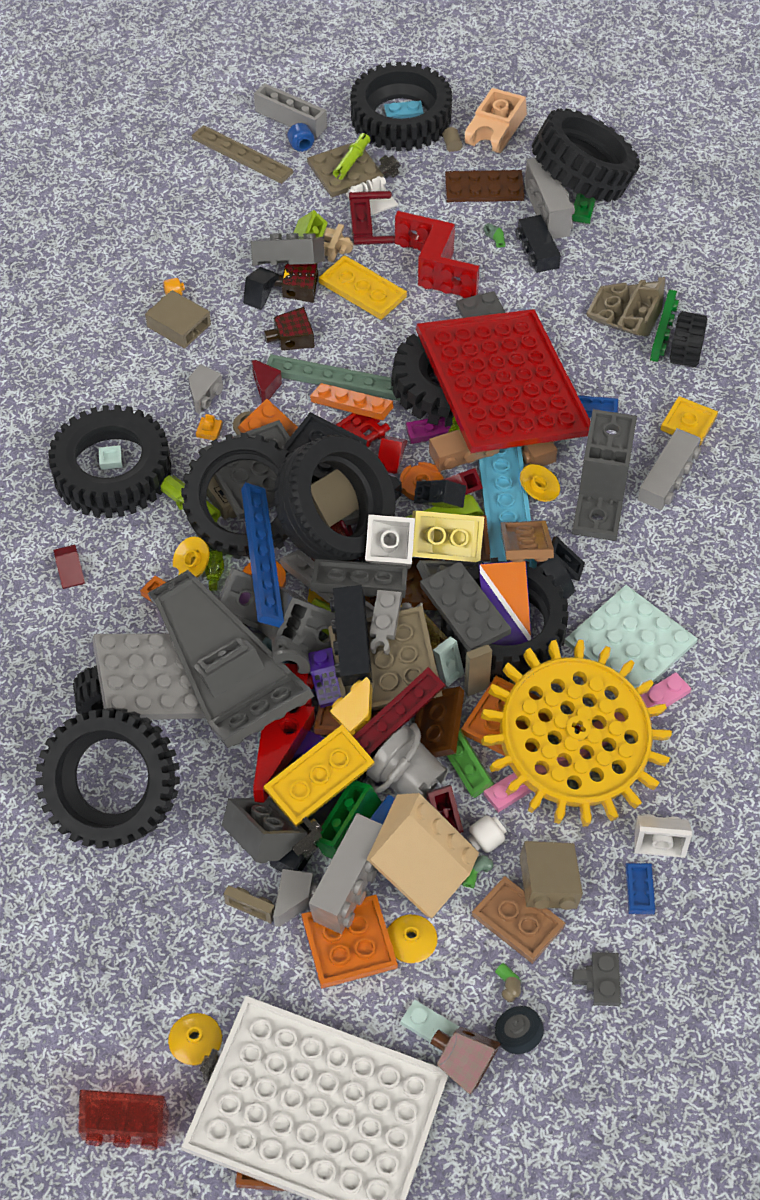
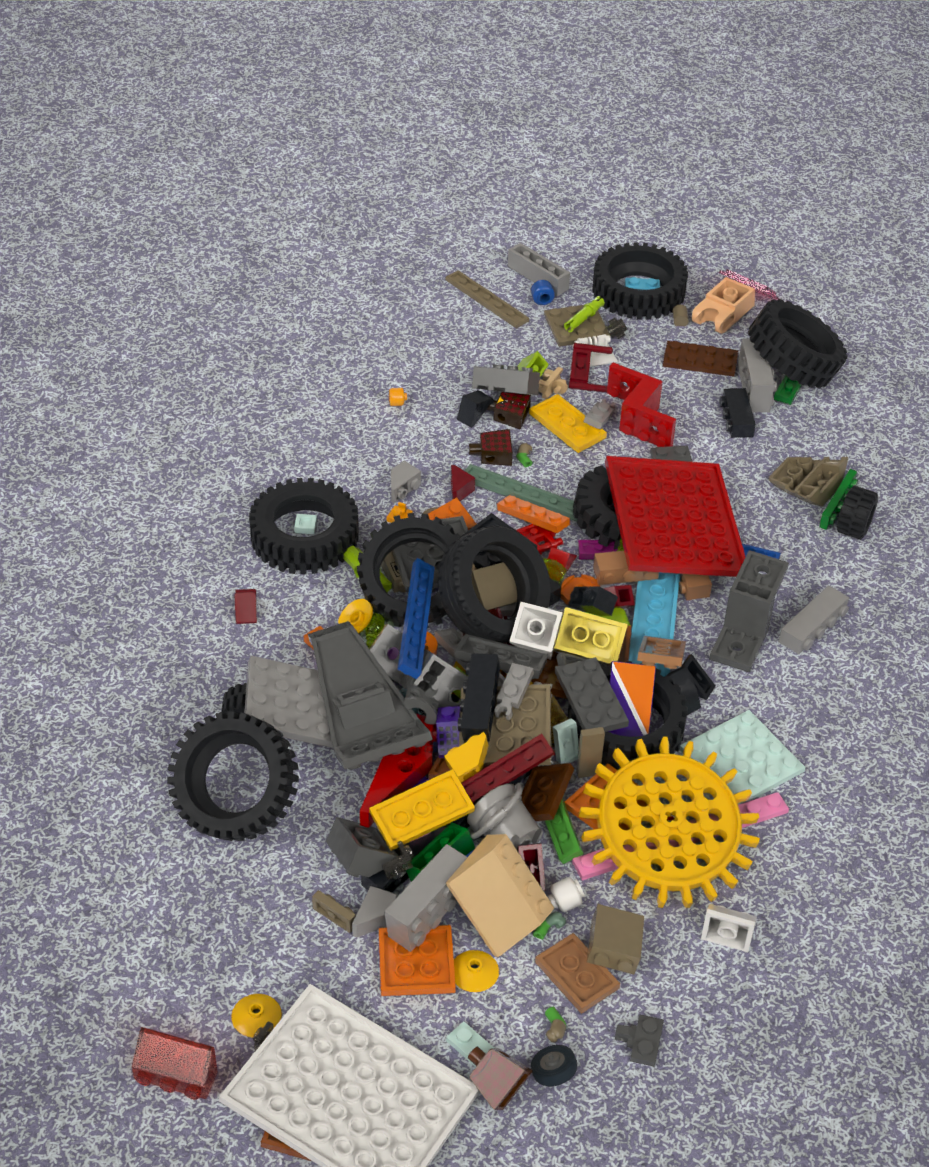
camera: 10 degrees right, 10 degrees down
dark tan brick [145,290,211,349] -> none
arm [483,223,506,248] -> none
yellow dish [520,464,560,502] -> none
blue plate [625,863,656,914] -> none
yellow plate [660,396,718,446] -> none
none -> arm [516,443,532,468]
none -> clear neon green piece [543,558,567,582]
none -> light grey plate [583,398,615,429]
none -> clear pink piece [719,269,780,300]

